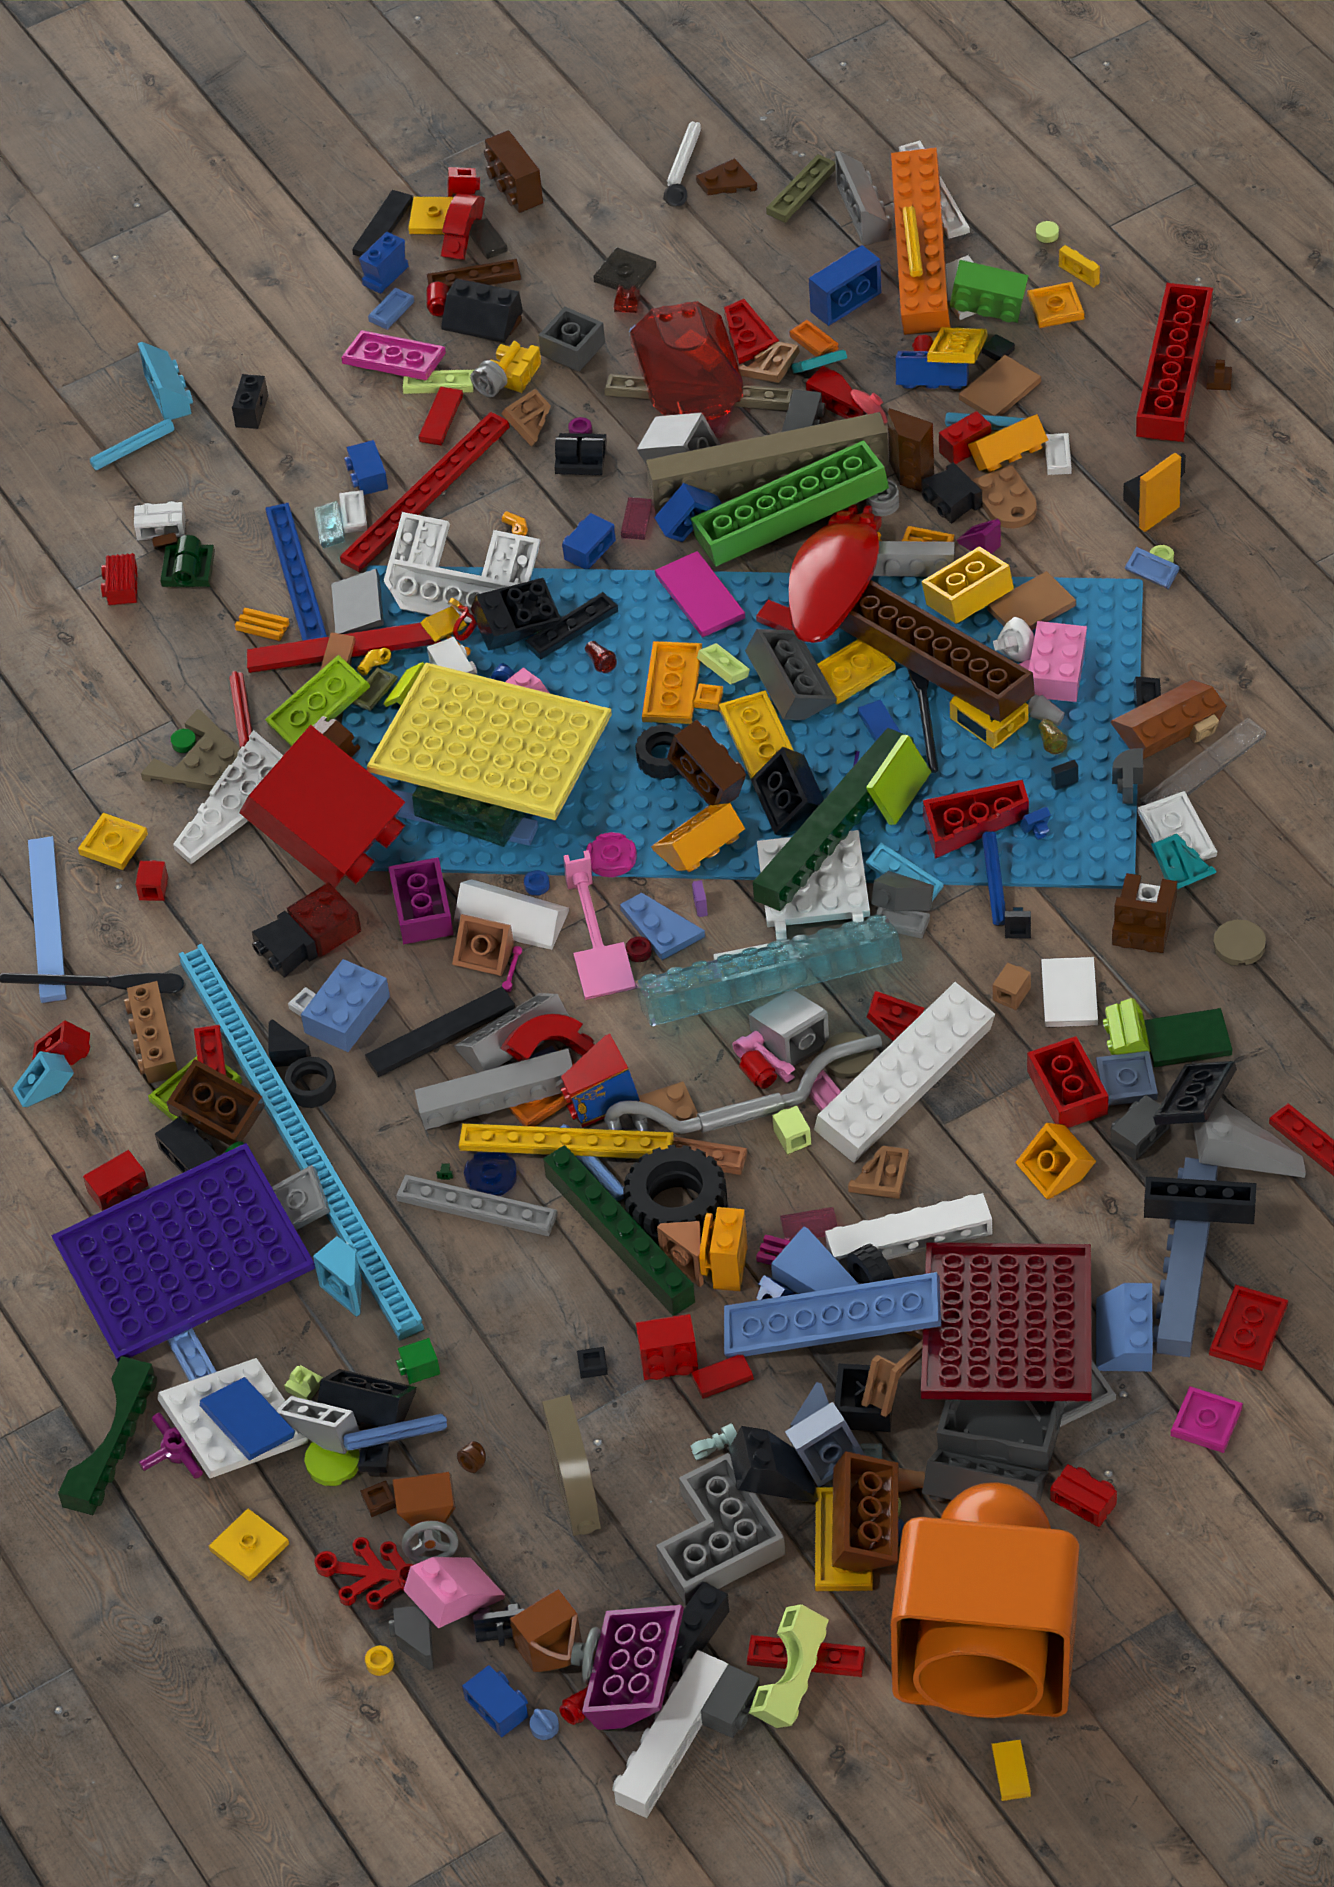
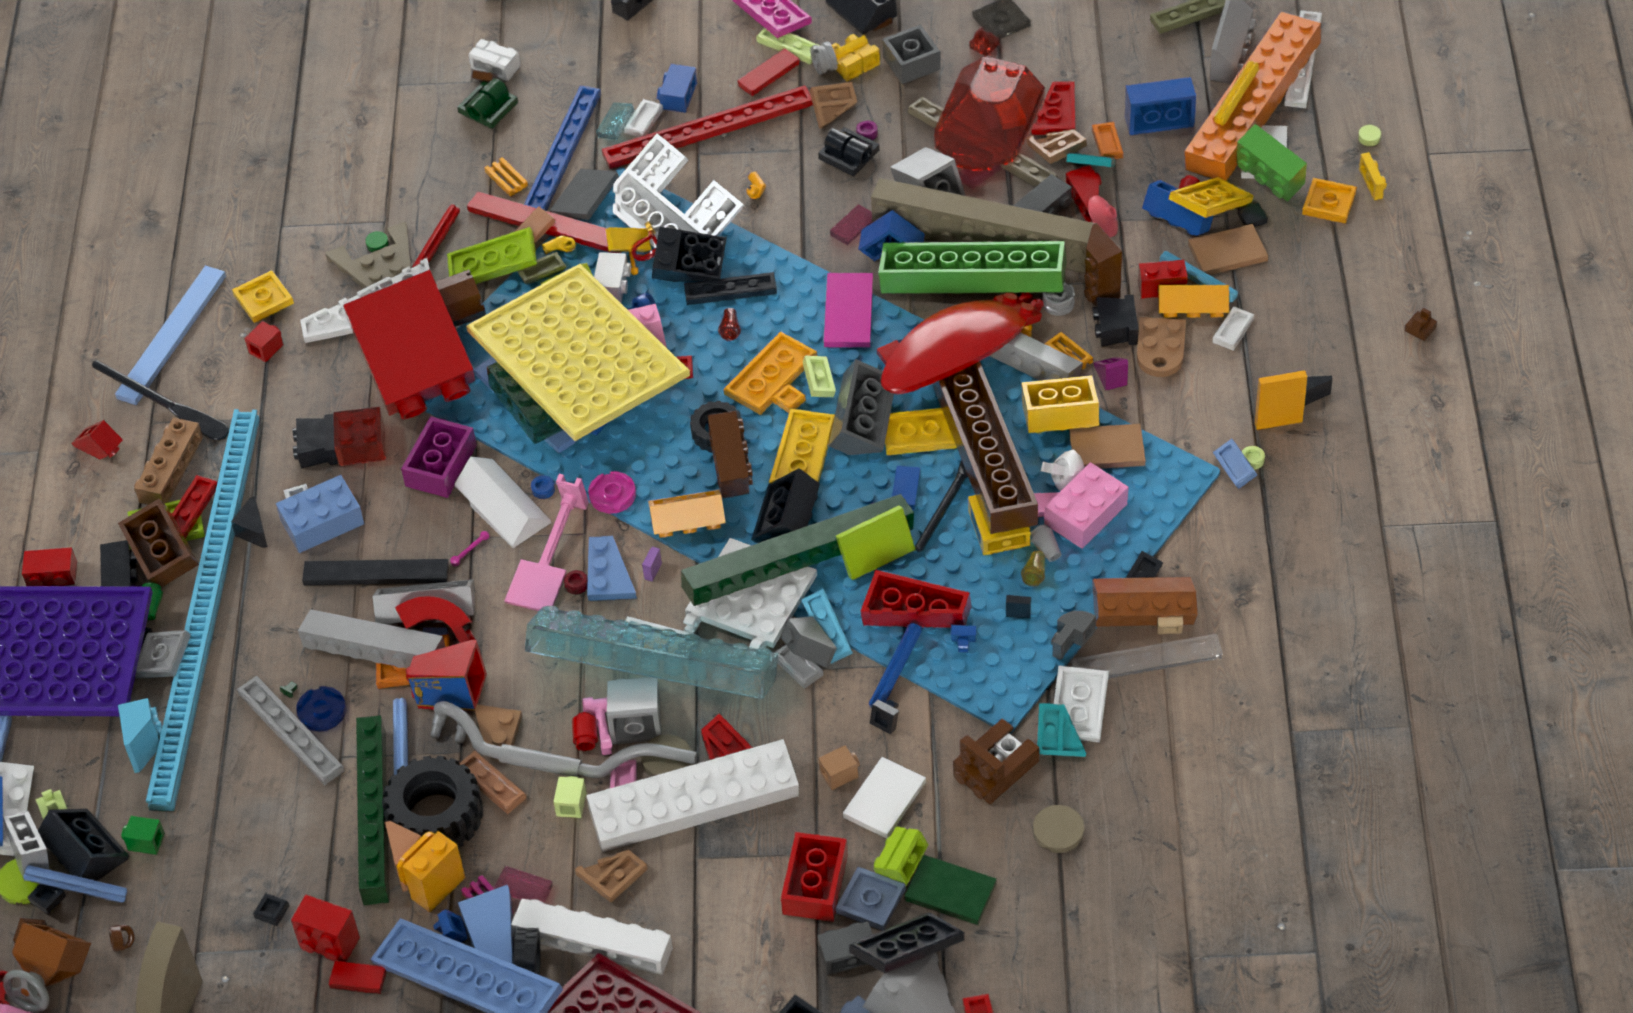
camera: 30 degrees right, 0 degrees up
medium azure slope [12,1051,74,1107] -> none
red brick [101,553,138,605] -> none
black tyre [285,1056,337,1108] -> none
nougat slope [452,914,514,976] -> none
yellow tile [459,1123,674,1158] -> none
blue brick [562,513,616,569] -> none
light orange slope [1015,1123,1096,1199] -> none
red brick [1136,283,1213,442] -> none

